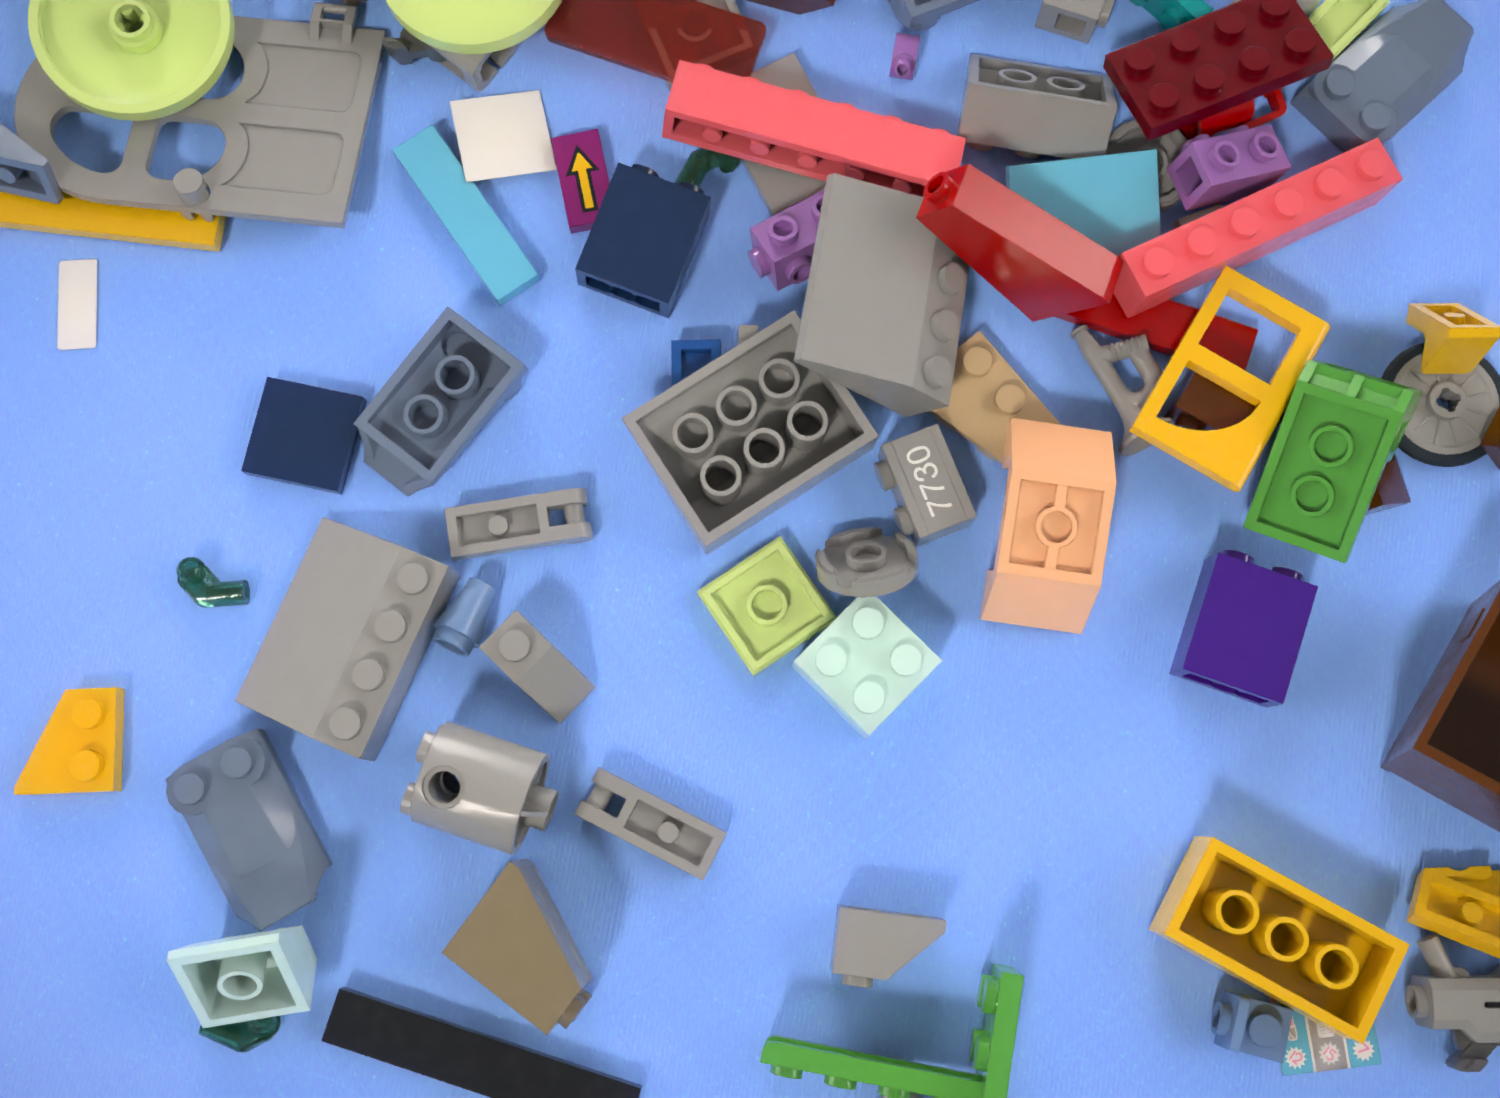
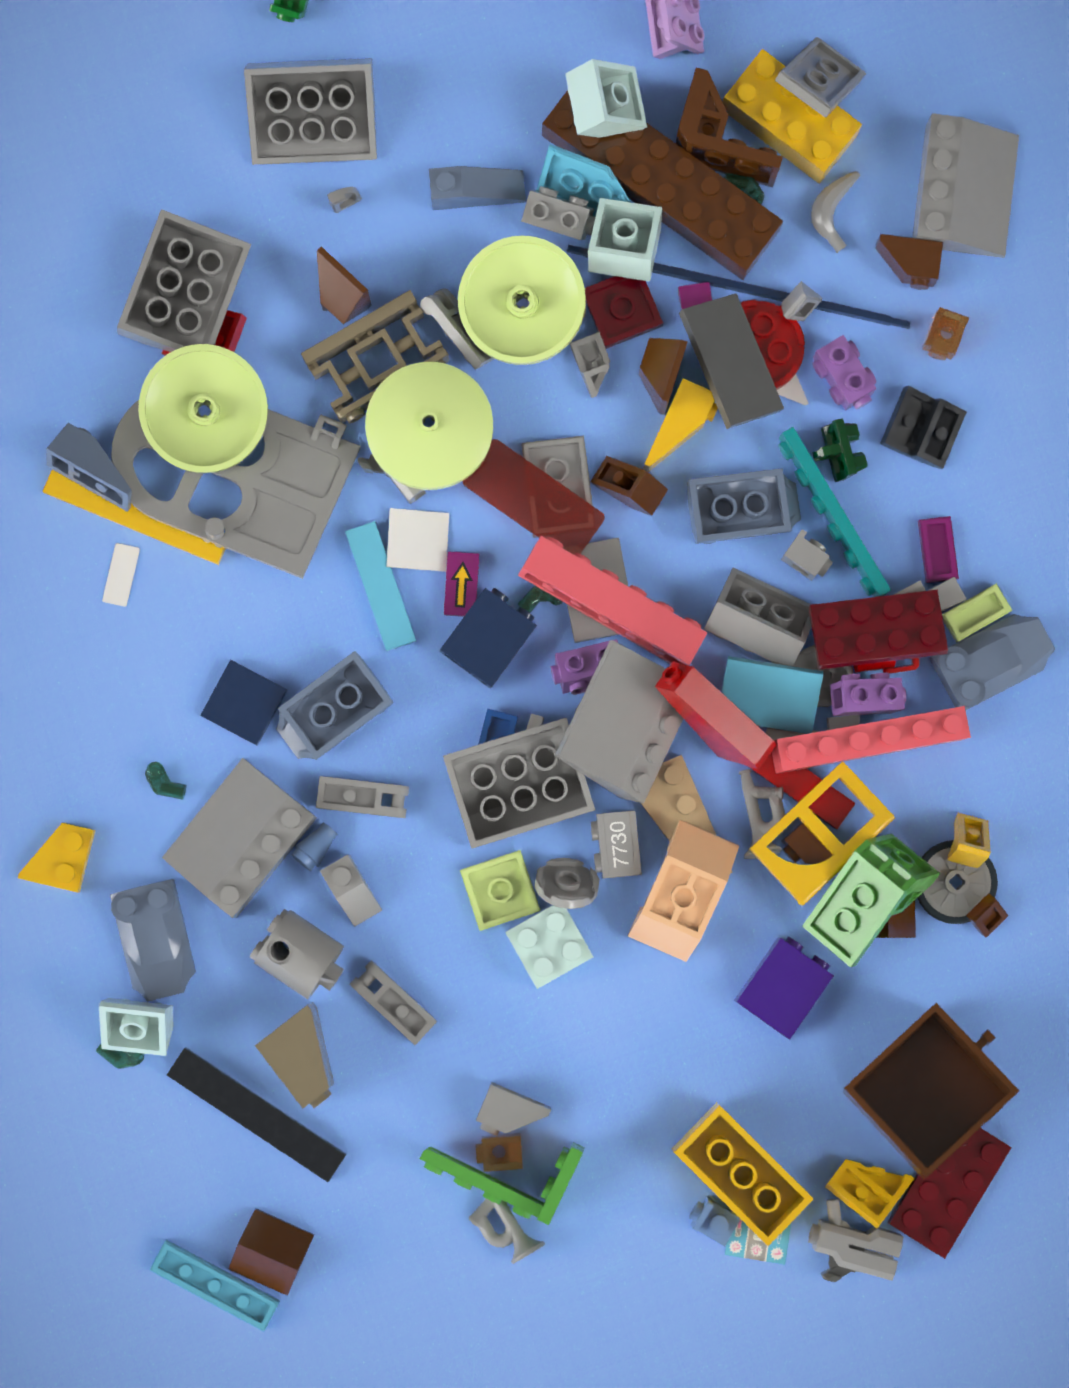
camera: 10 degrees right, 5 degrees up
medium lavender piece [889,32,920,80] -> none
none -> clear orange brick [476,1133,523,1172]

